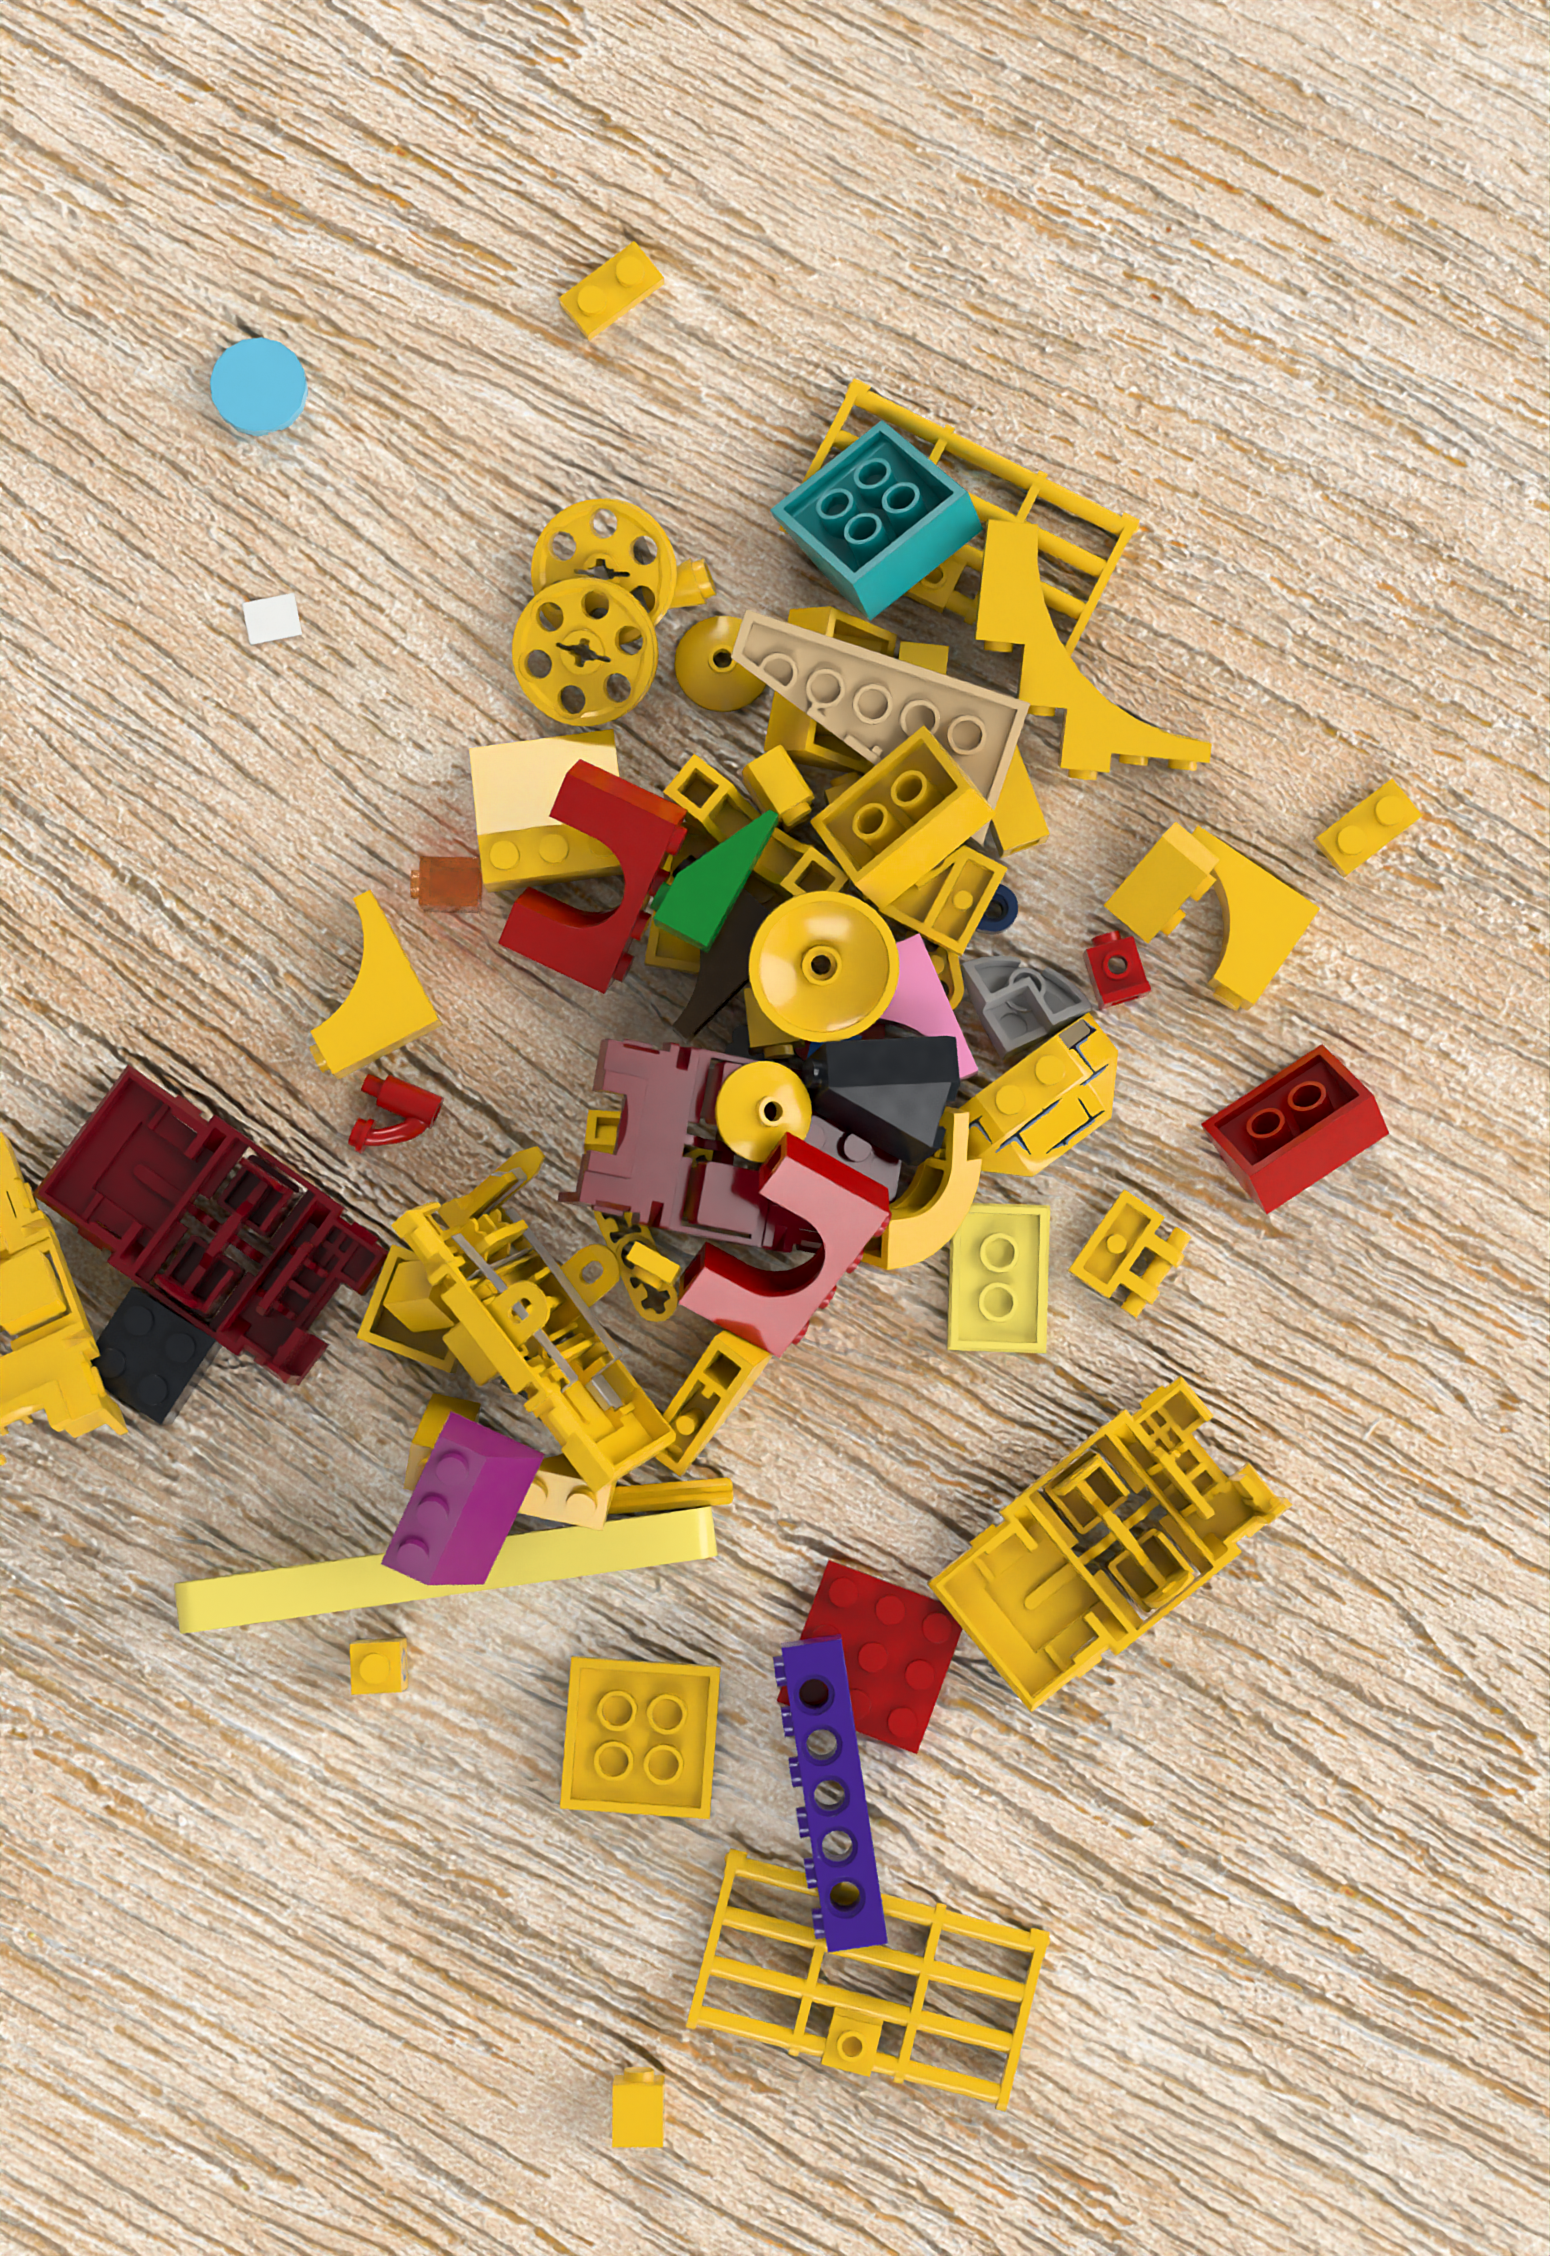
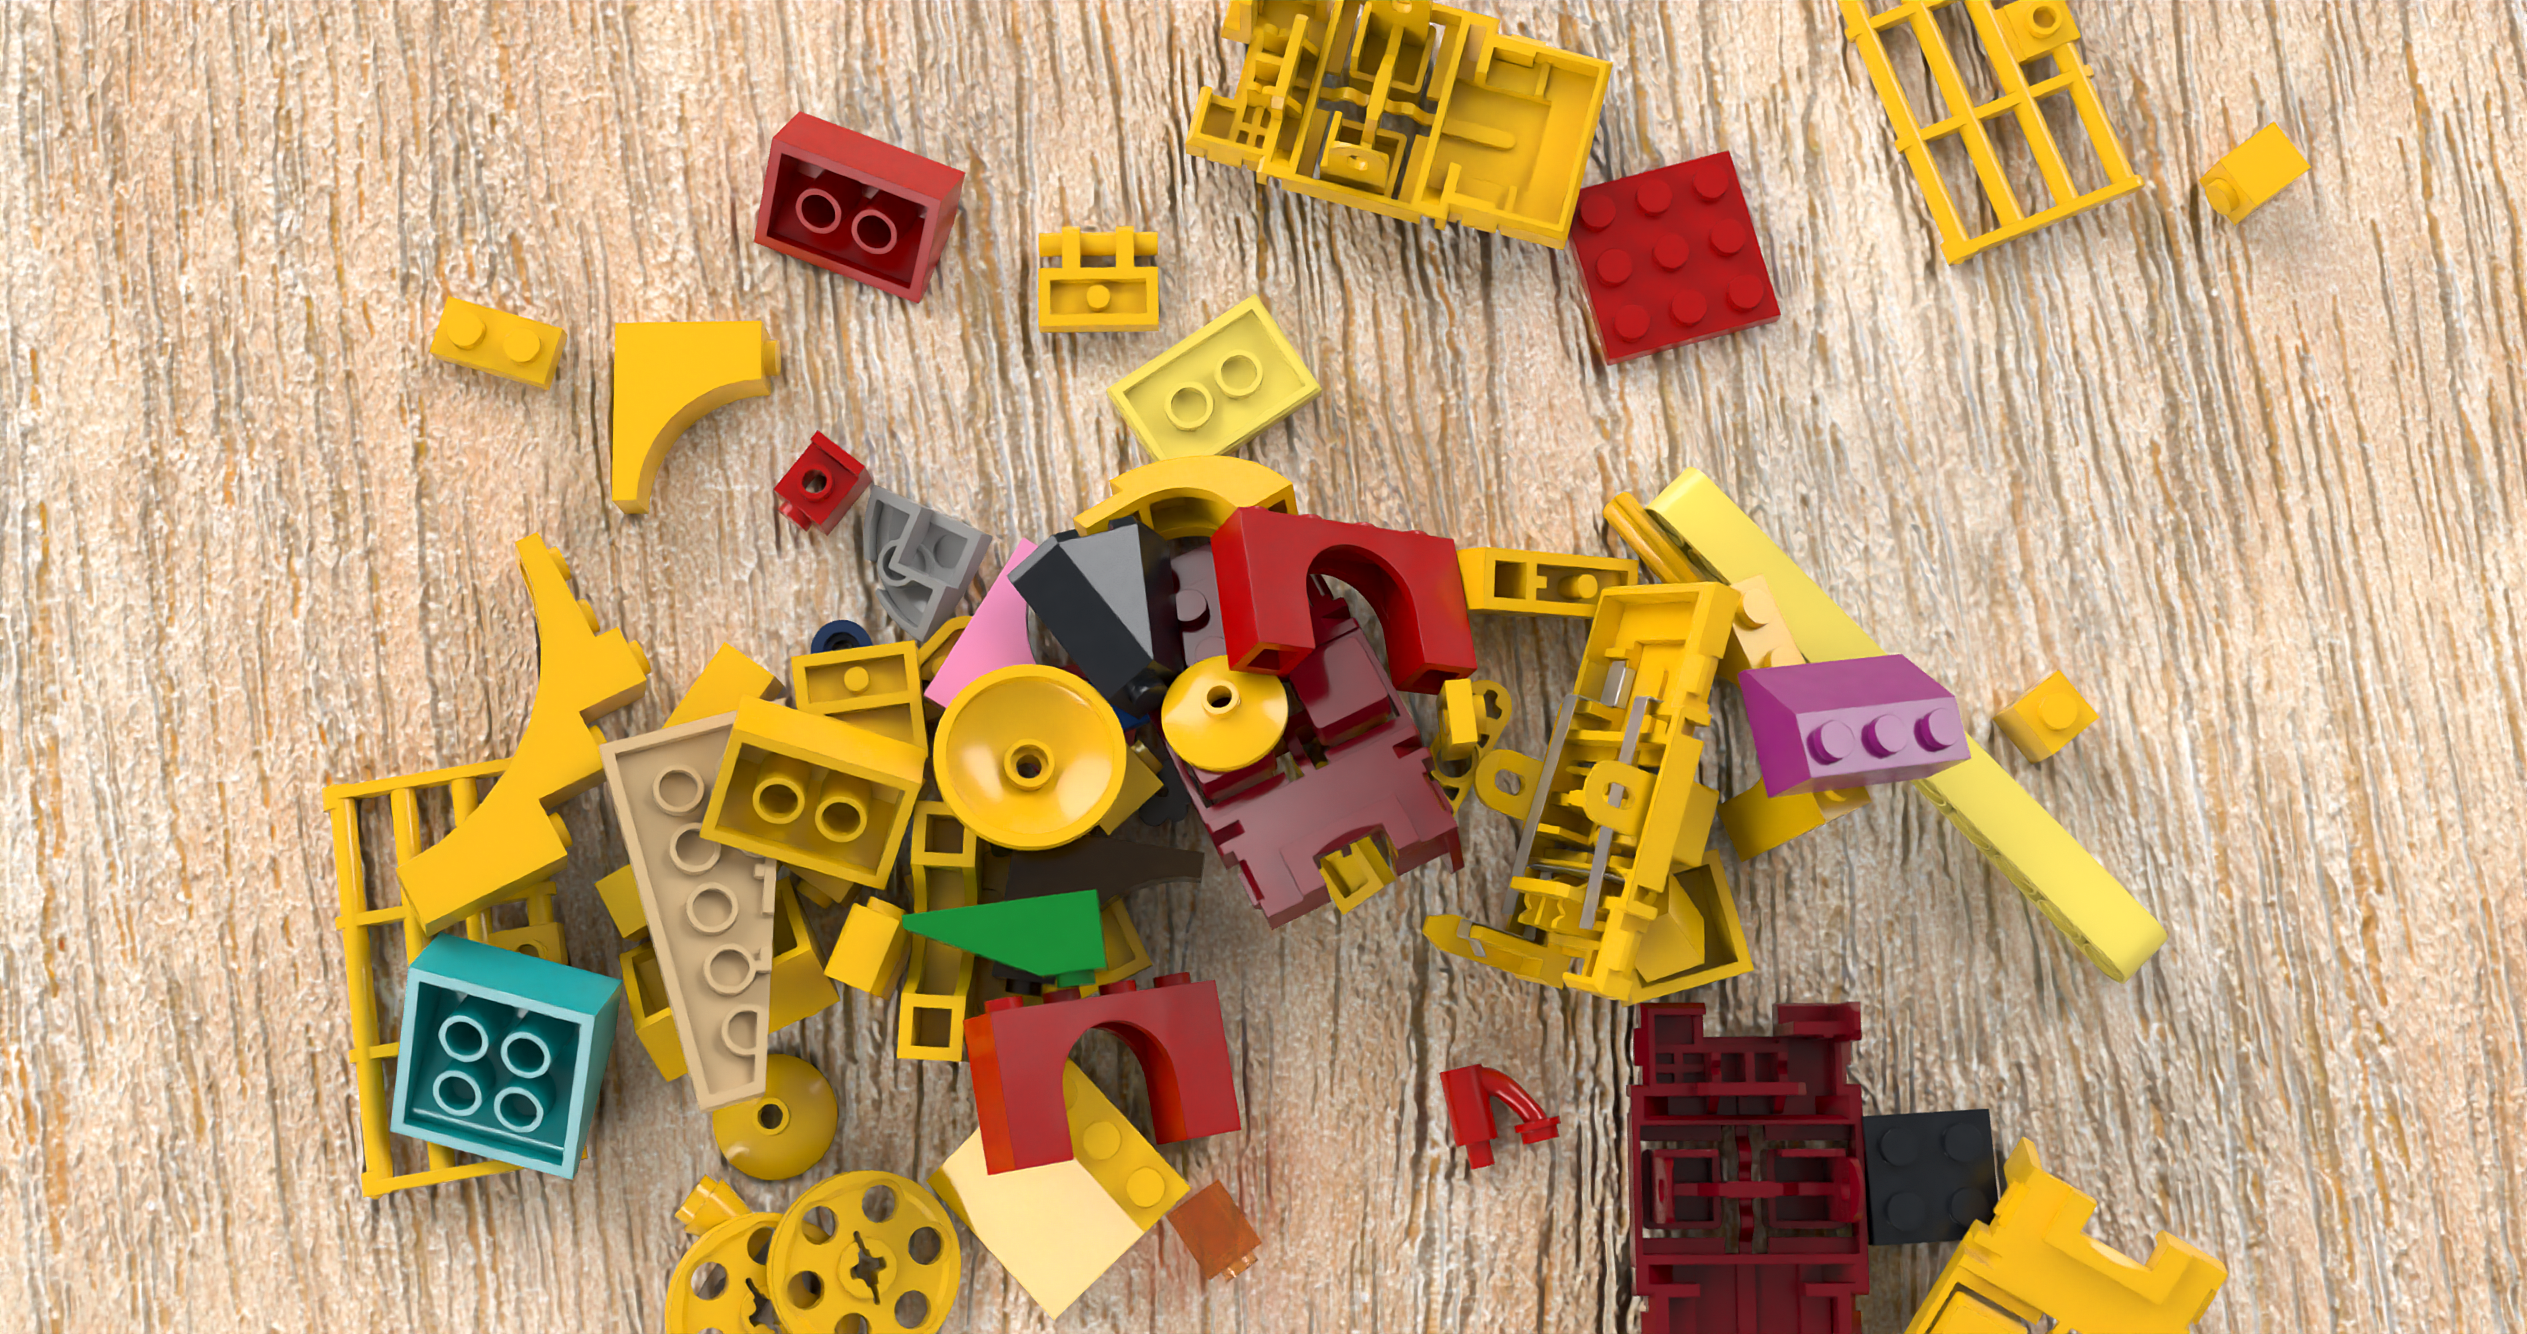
camera: 130 degrees left, 5 degrees down
yellow arch [309,890,443,1079] -> none
yellow plate [560,1656,721,1819] -> none
dark purple brick [773,1634,888,1953] -> none
yellow wedge [959,1012,1118,1177] -> none
yellow brick [1103,822,1220,944] -> none

